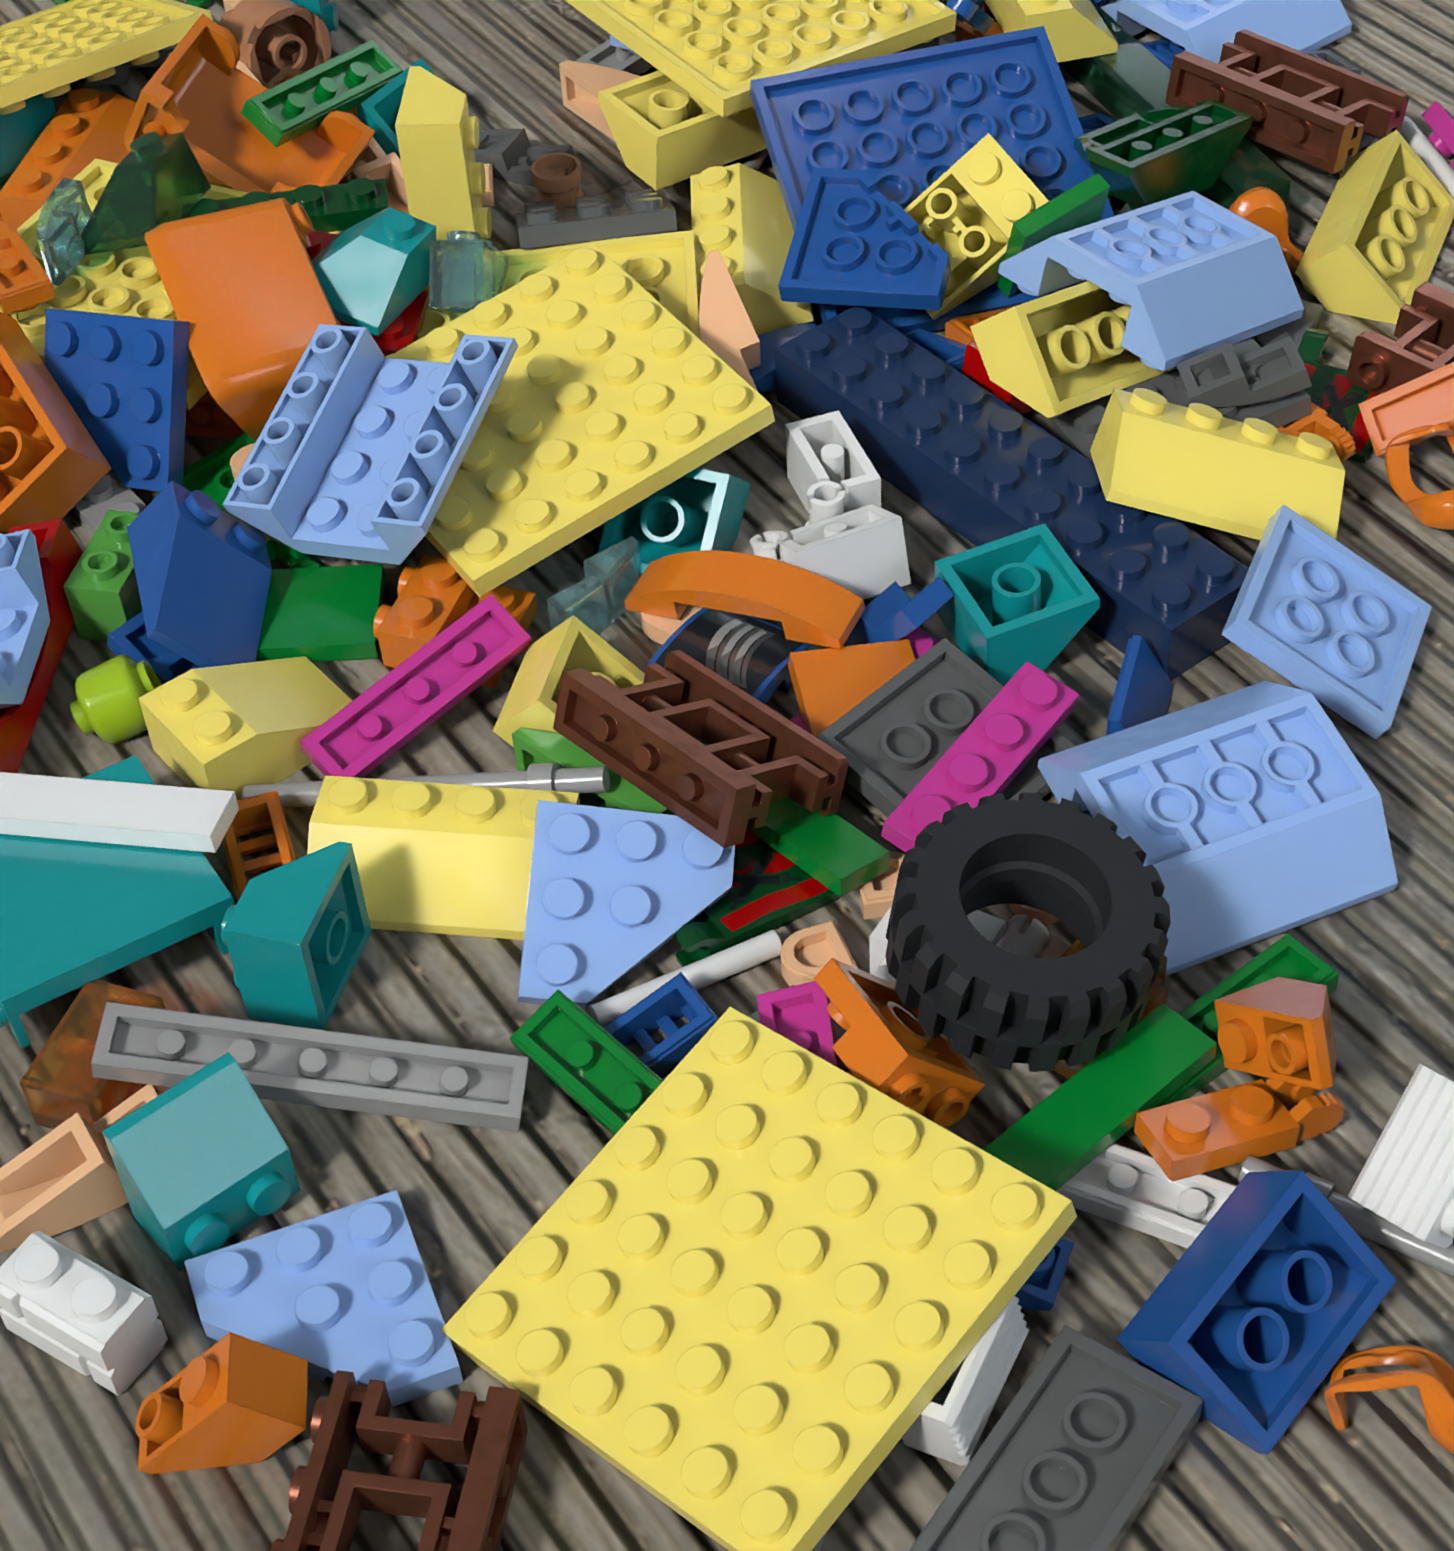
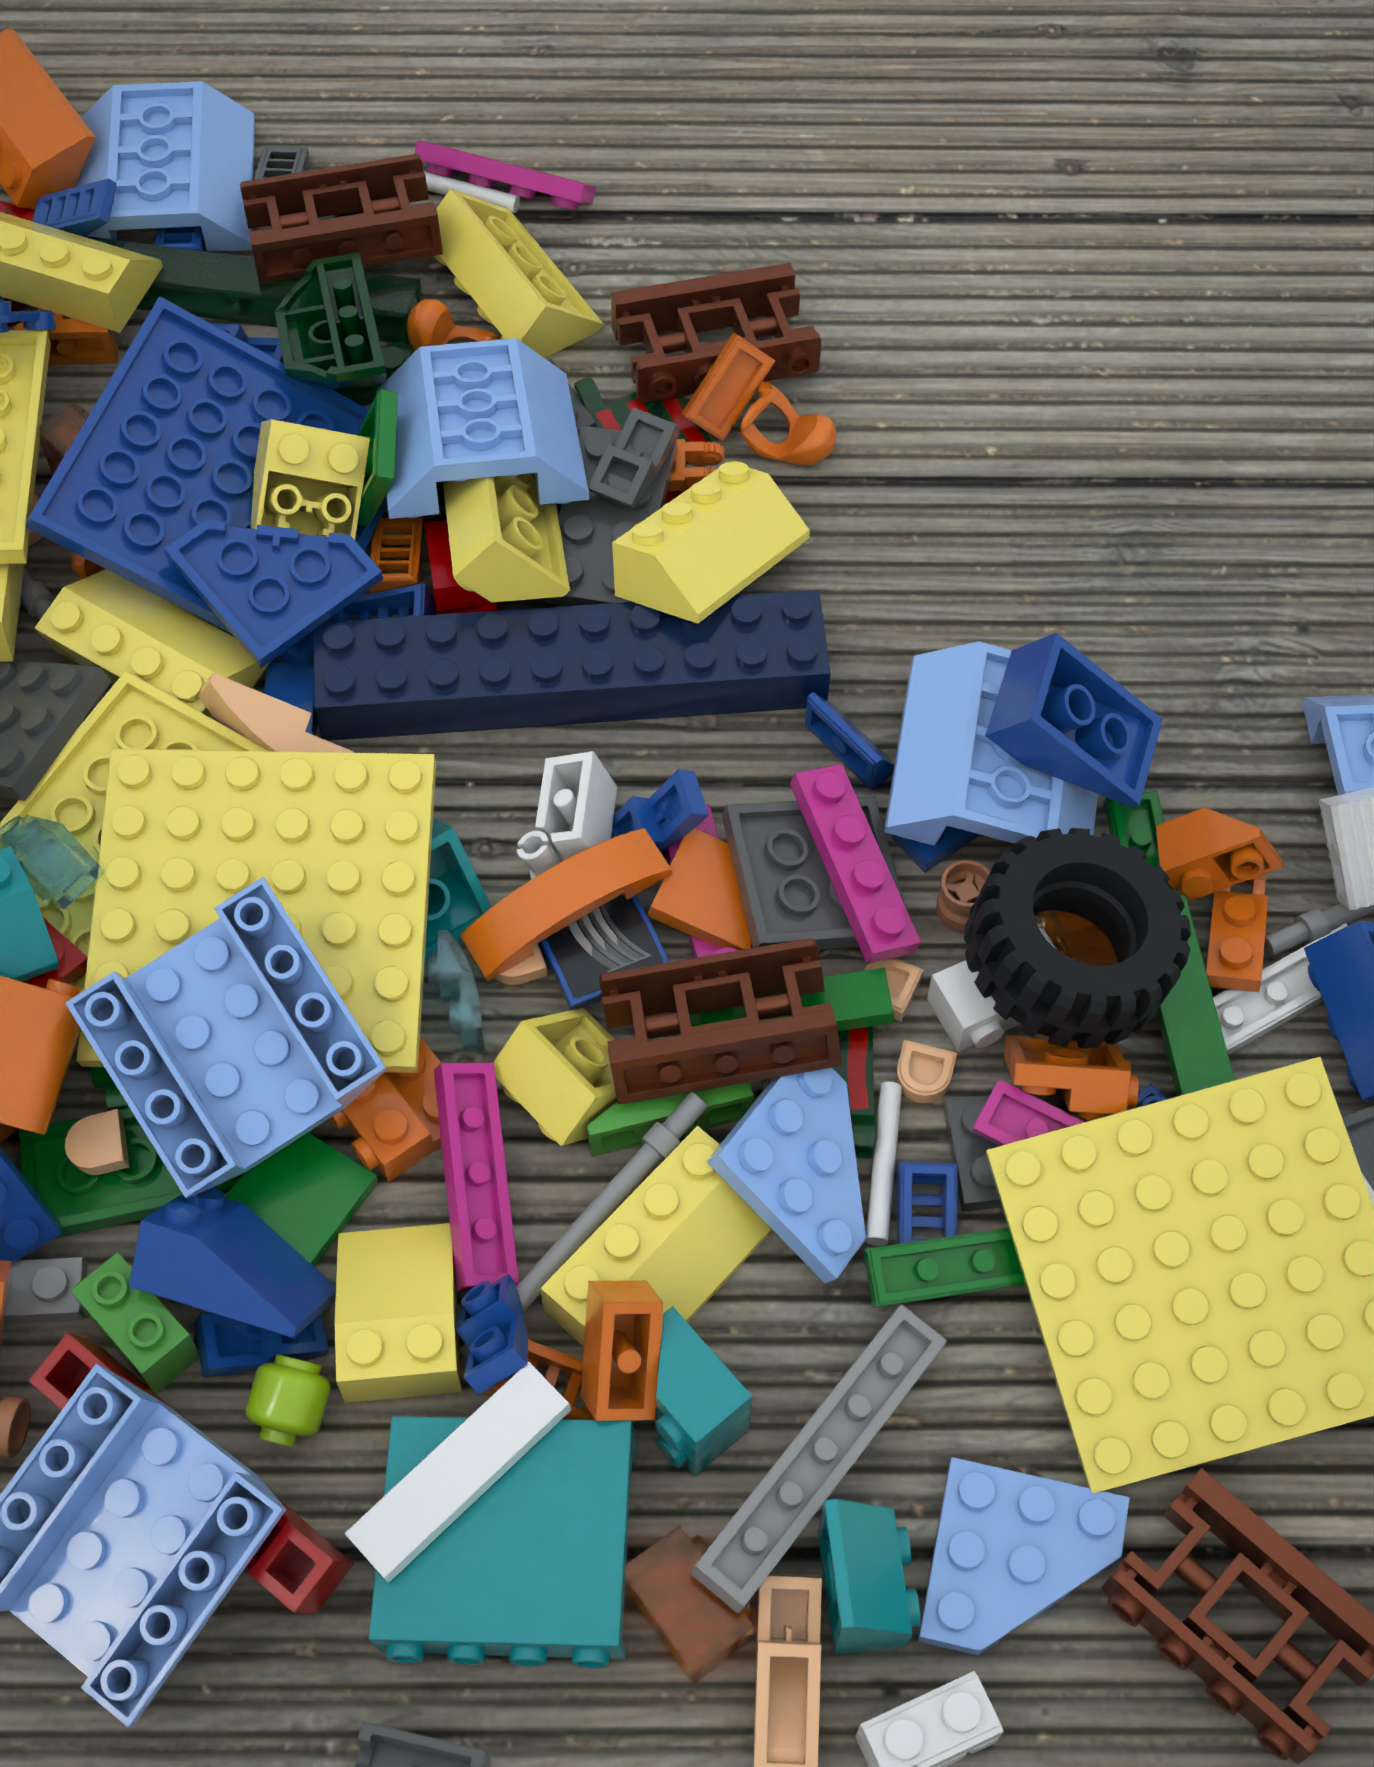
camera: 60 degrees left, 15 degrees up
orange slope [135,1332,308,1475] -> none
white hinge [785,410,881,526] -> none
teal slope [934,523,1100,685] -> none
light blue plate [1221,504,1432,739] -> none
none -> blue slope [456,1274,528,1395]
none -> orange brick [580,1281,663,1421]
none -> blue slope [985,633,1163,807]

